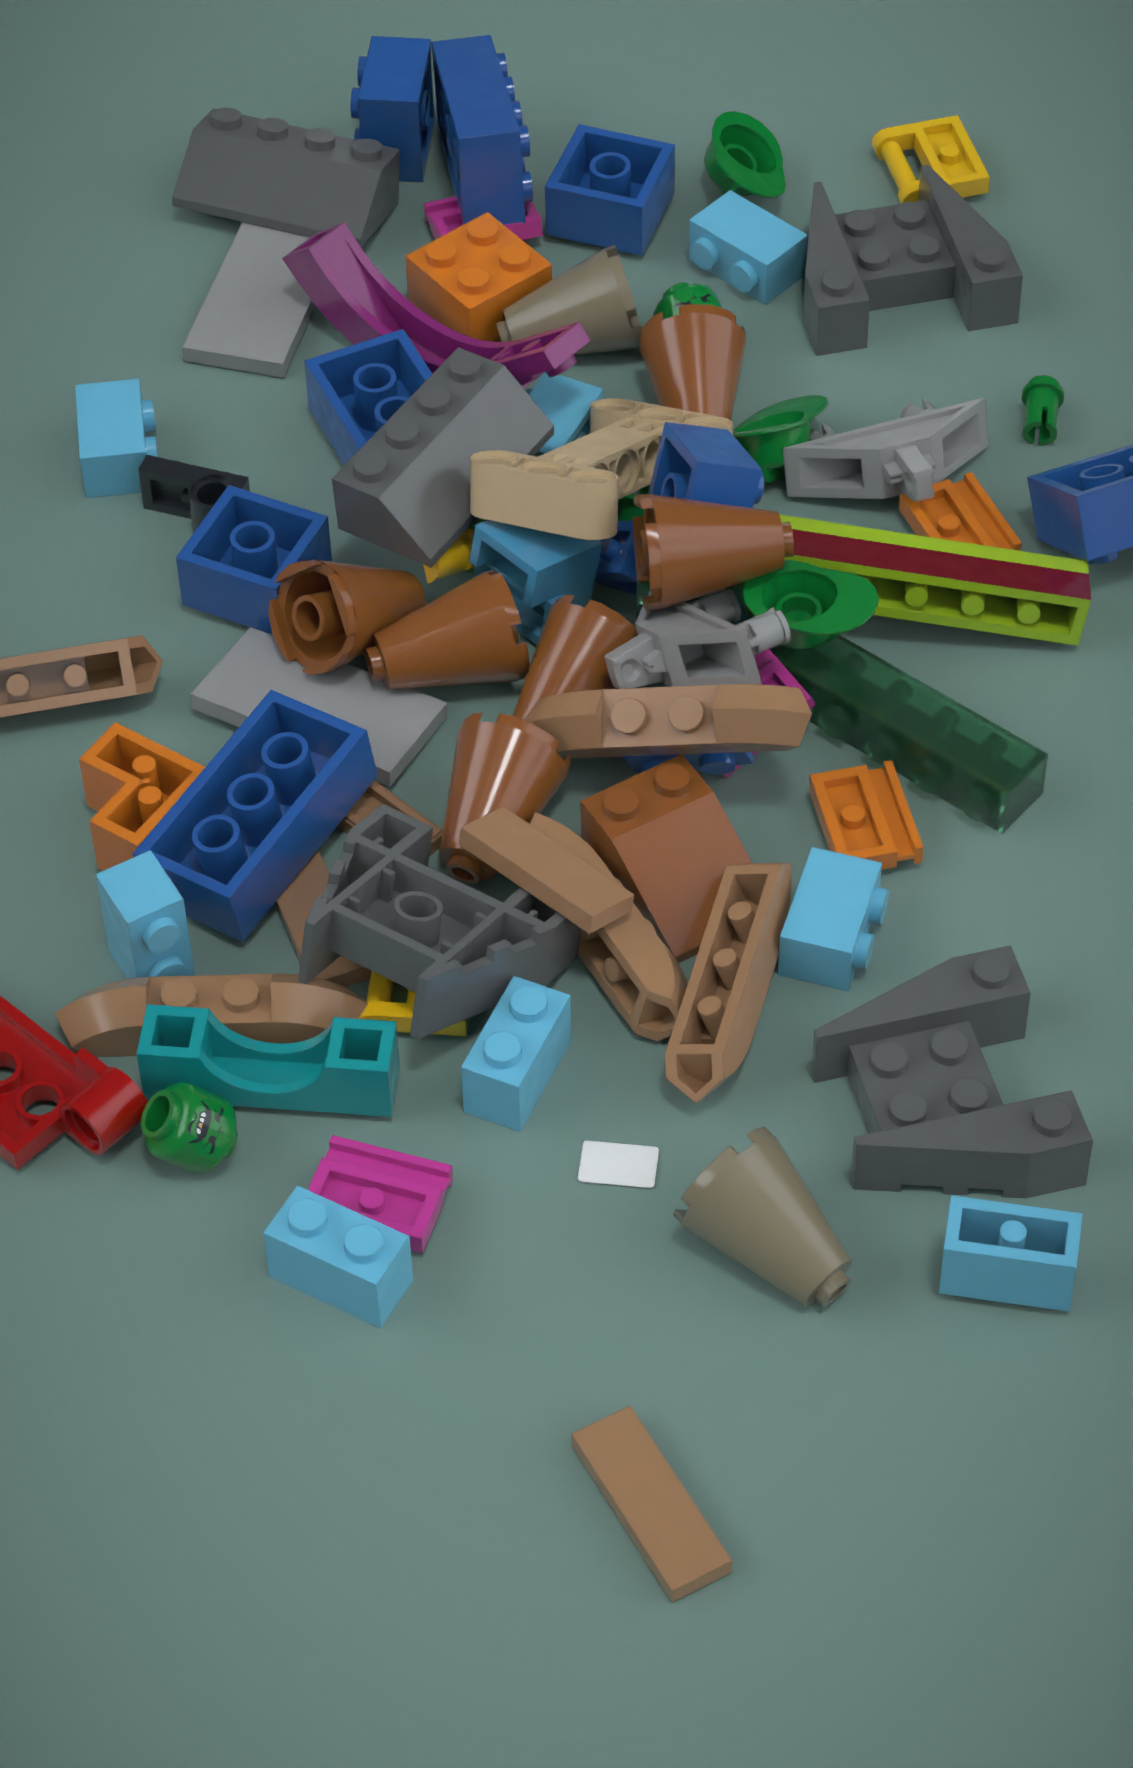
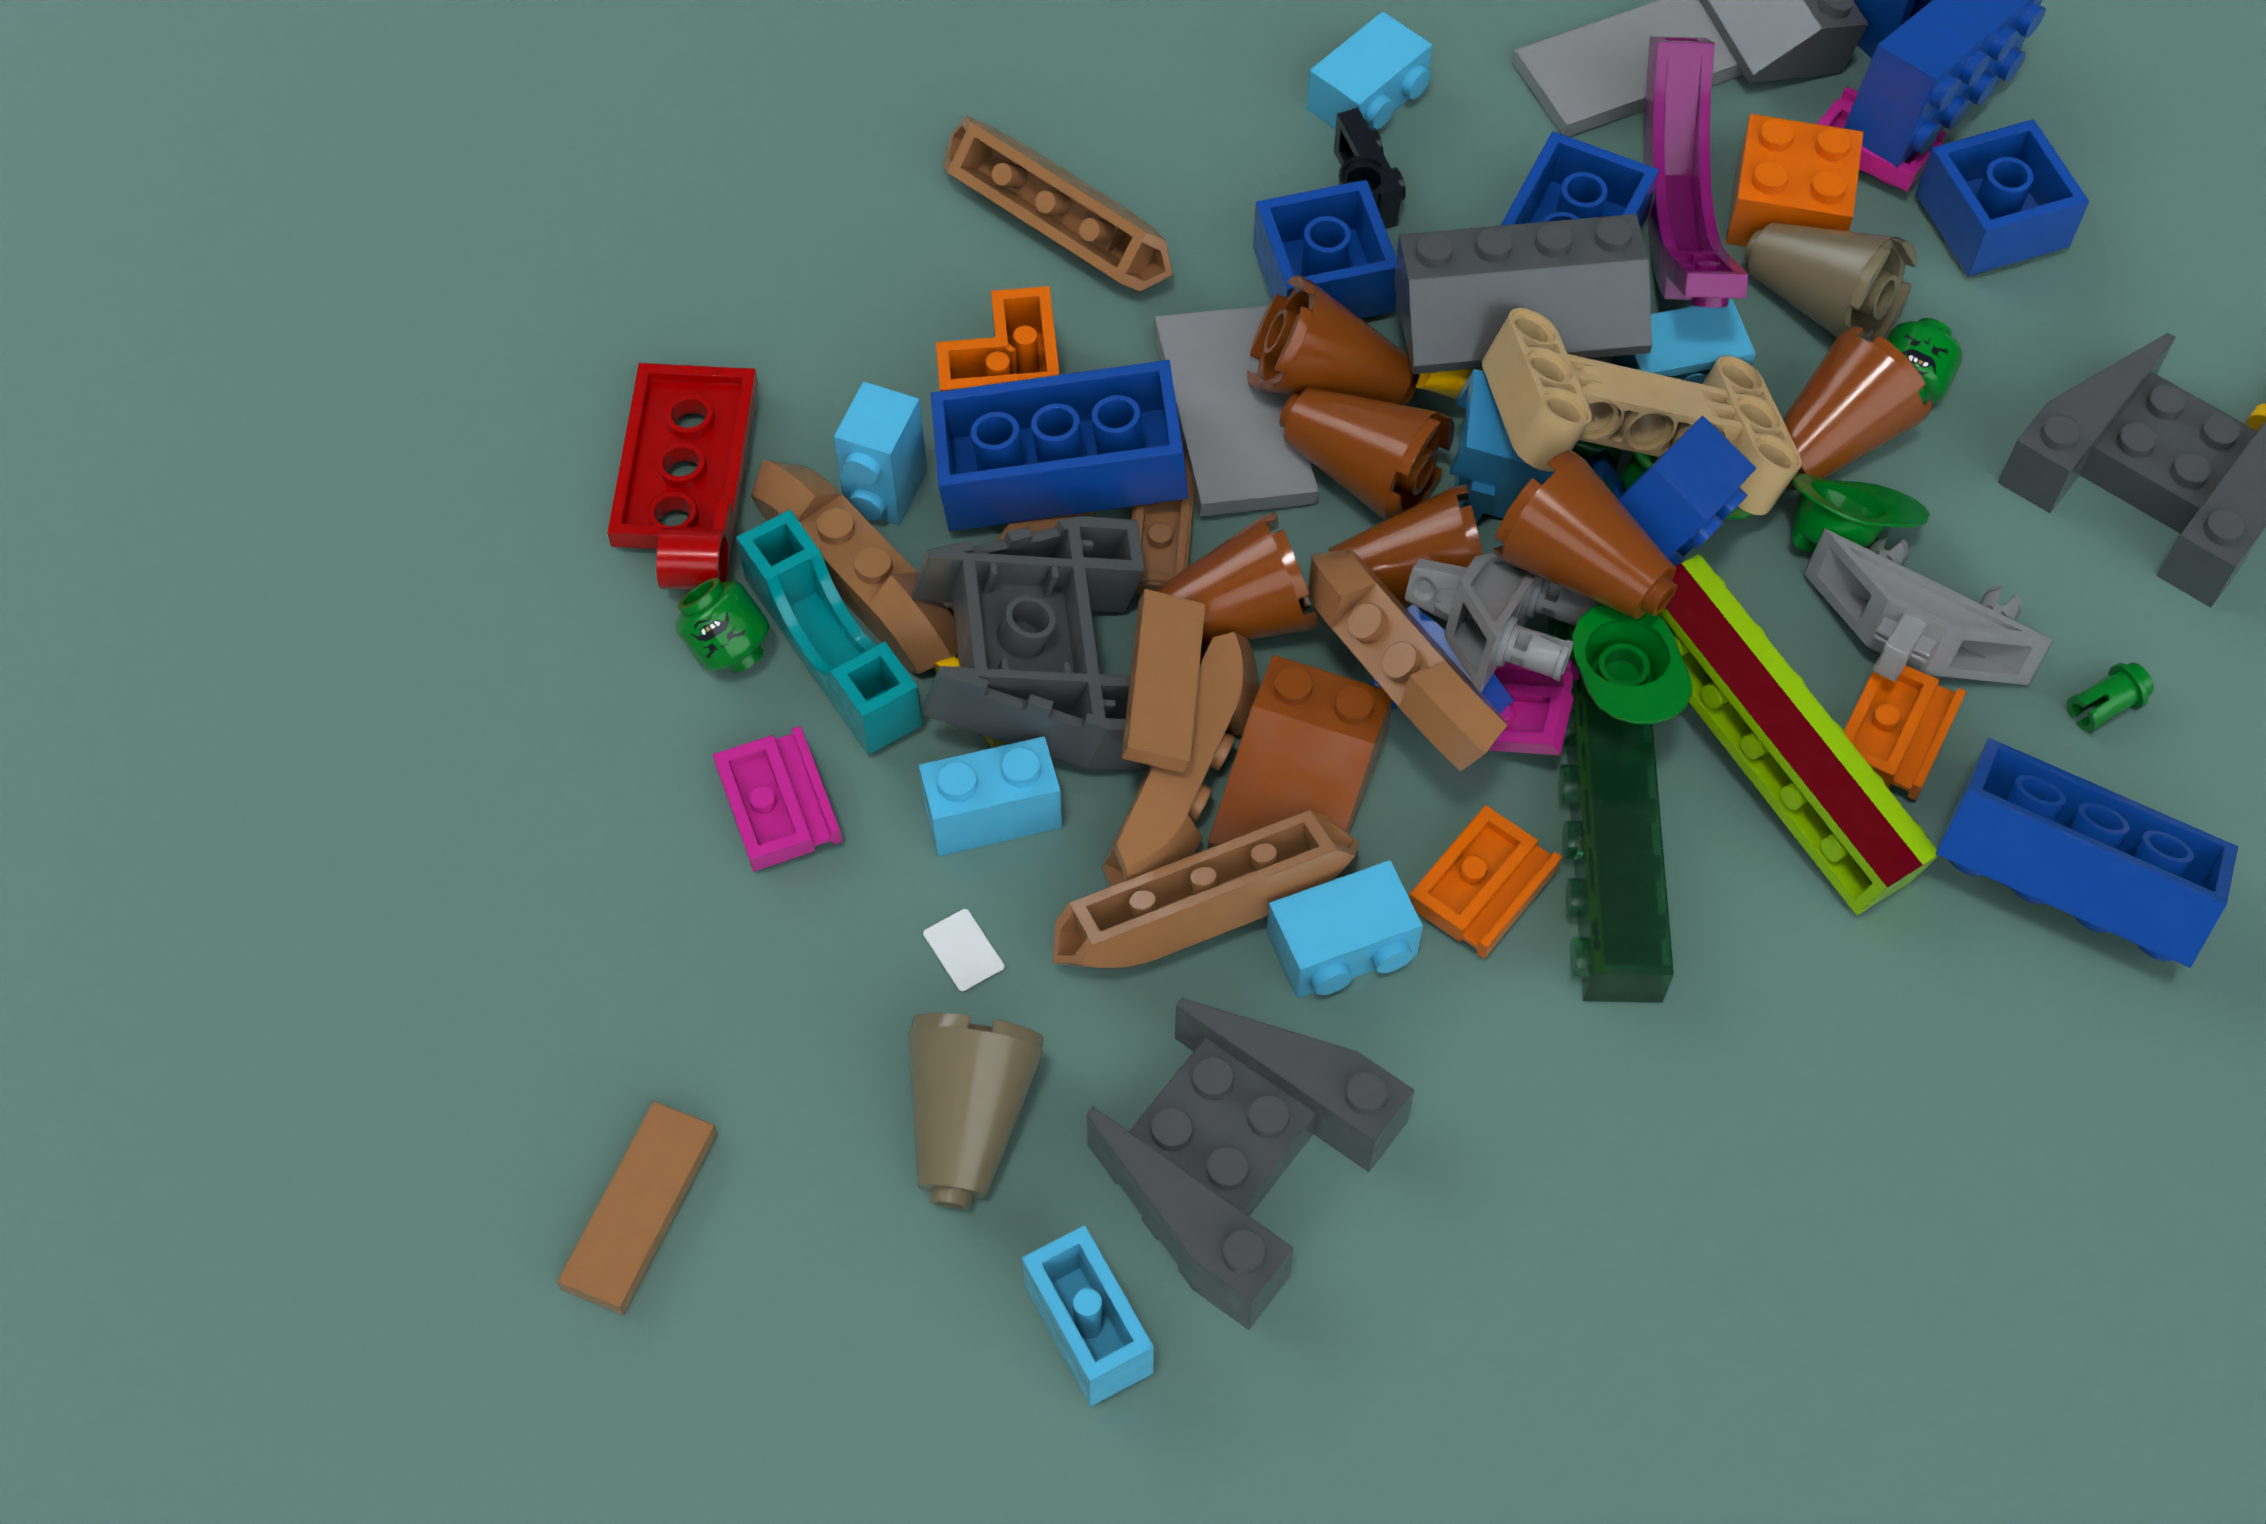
camera: 50 degrees right, 10 degrees up
medium azure brick [263,1185,413,1329] -> none
medium azure brick [689,190,808,305] -> none
green piece [704,111,786,198] -> none

